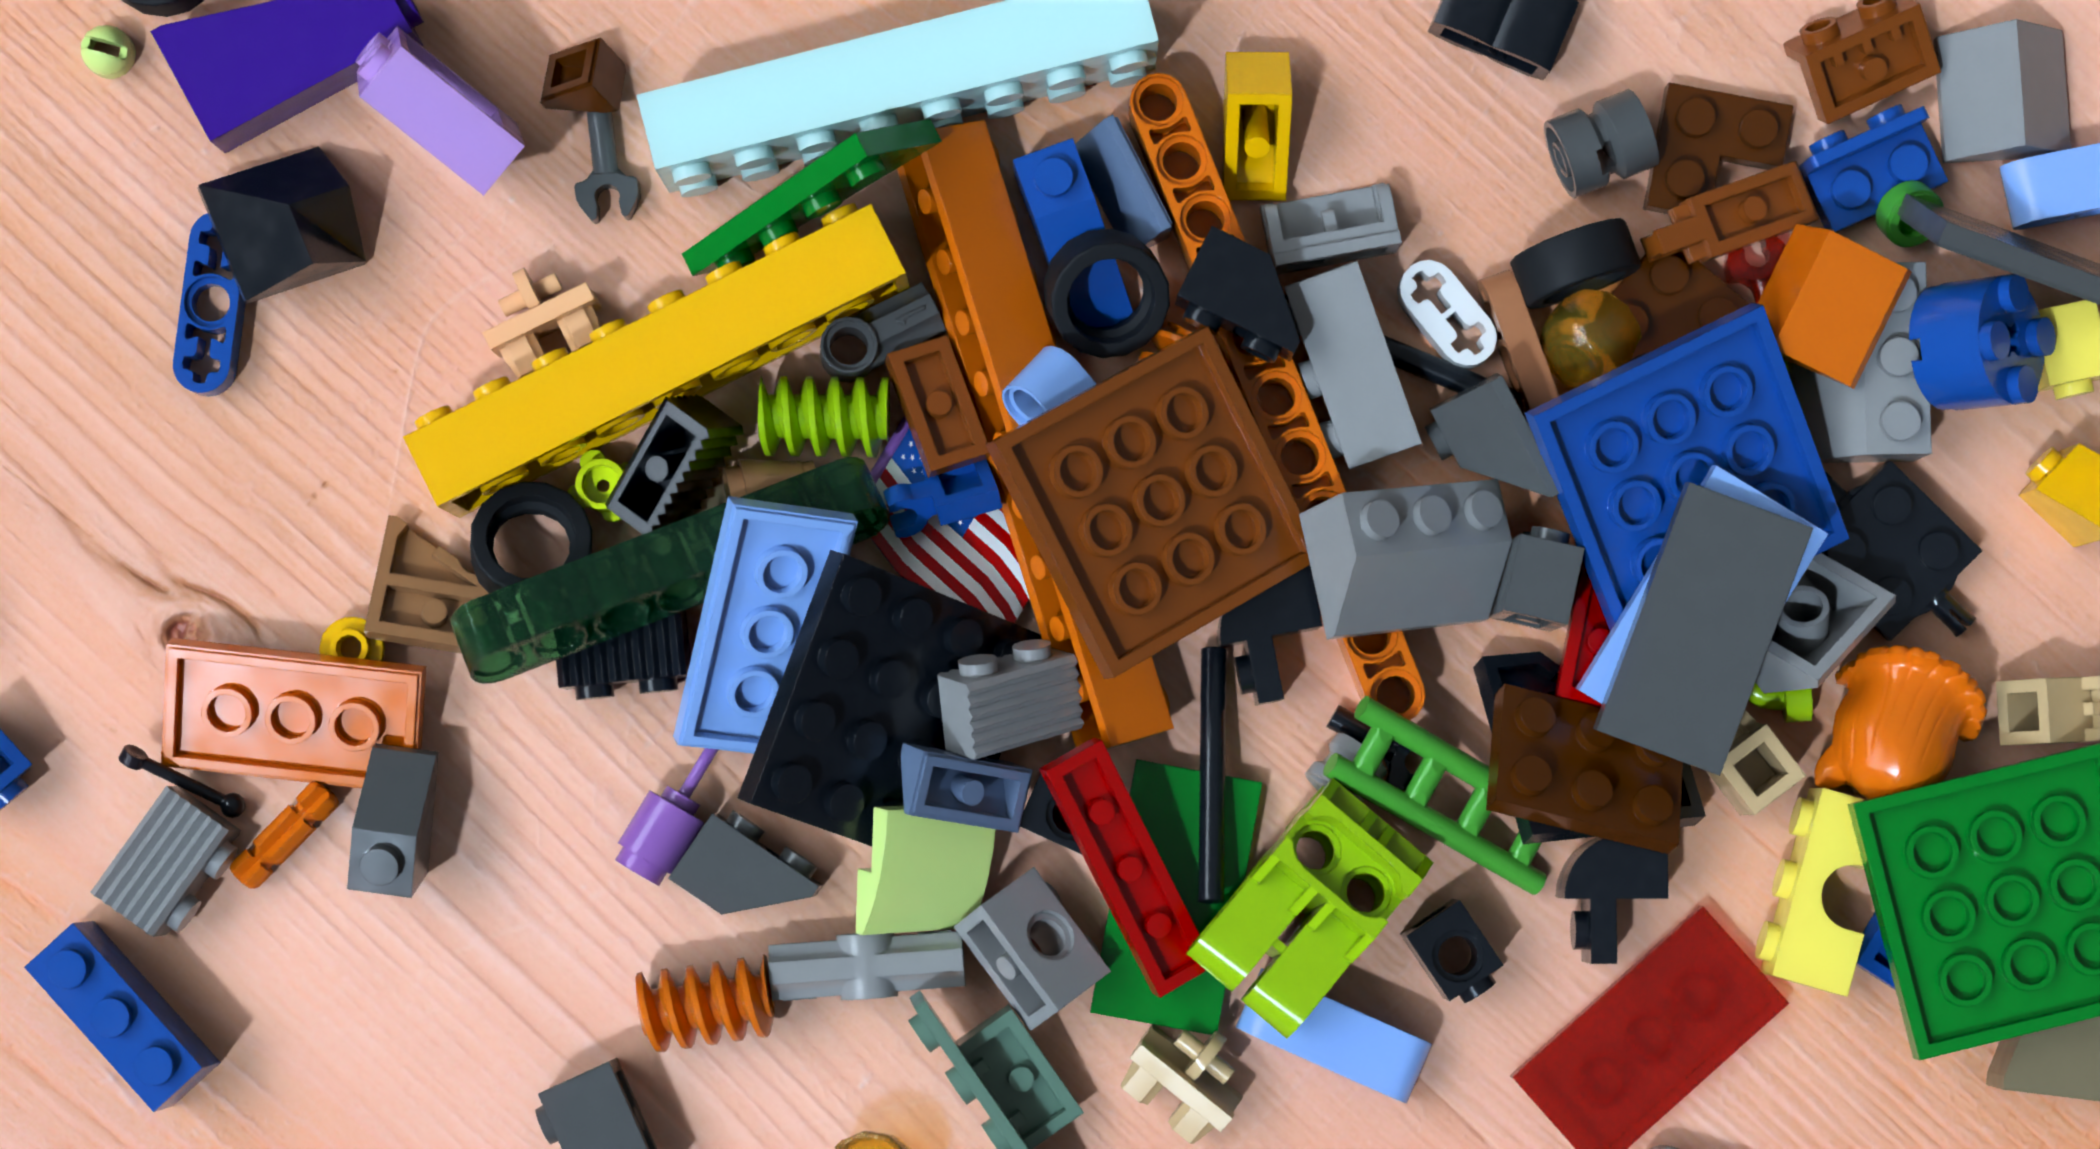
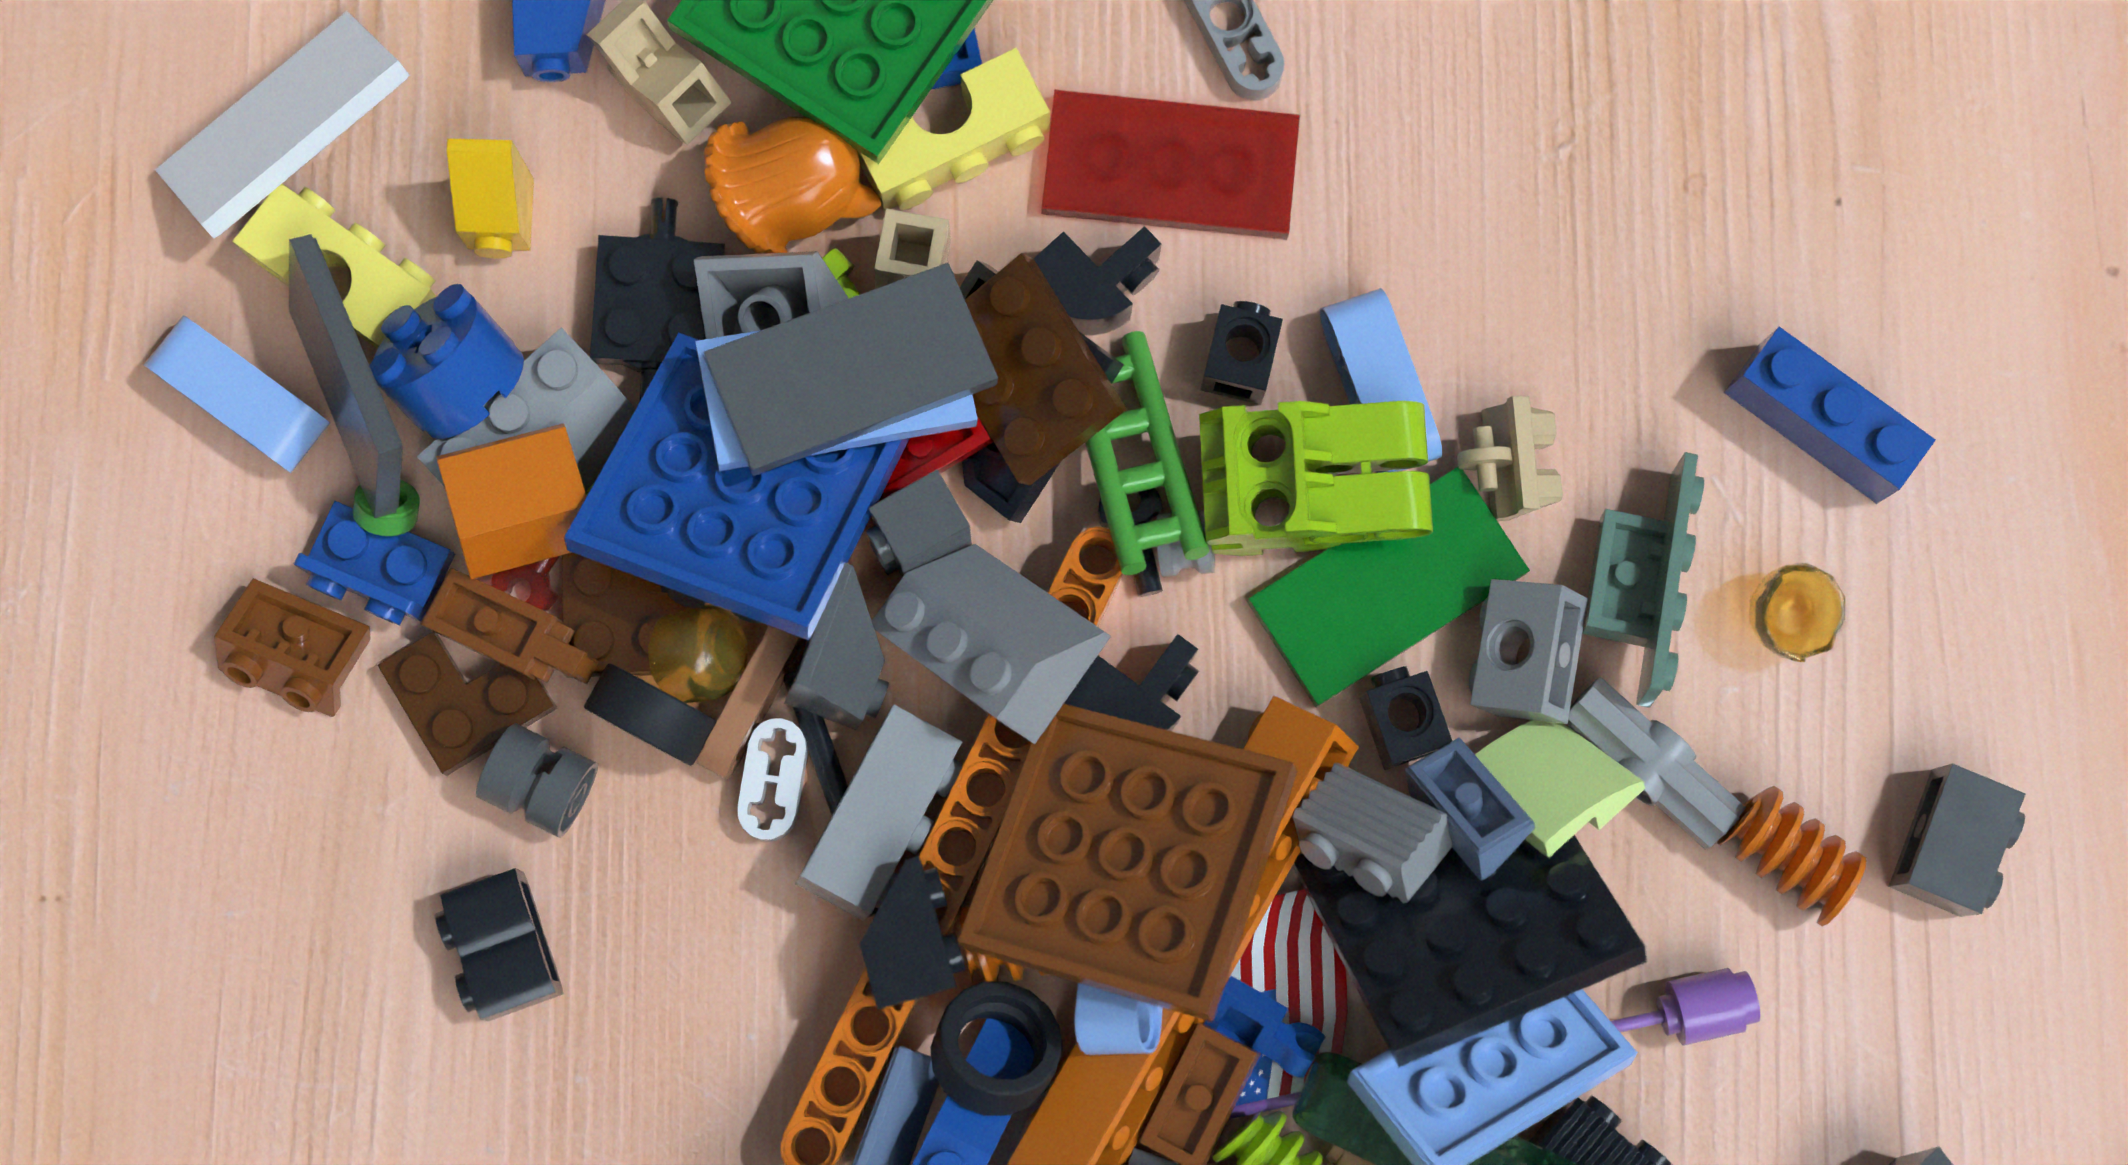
camera: 140 degrees left, 5 degrees down
dark grey slope [668,810,823,915] -> none
red plate [1039,737,1206,998] -> none
black bar [1198,647,1226,904] -> none
yellow slope [1223,52,1292,201] -> none
light grey hinge [1260,183,1402,275] -> none
light grey slope [1934,19,2071,163] -> none

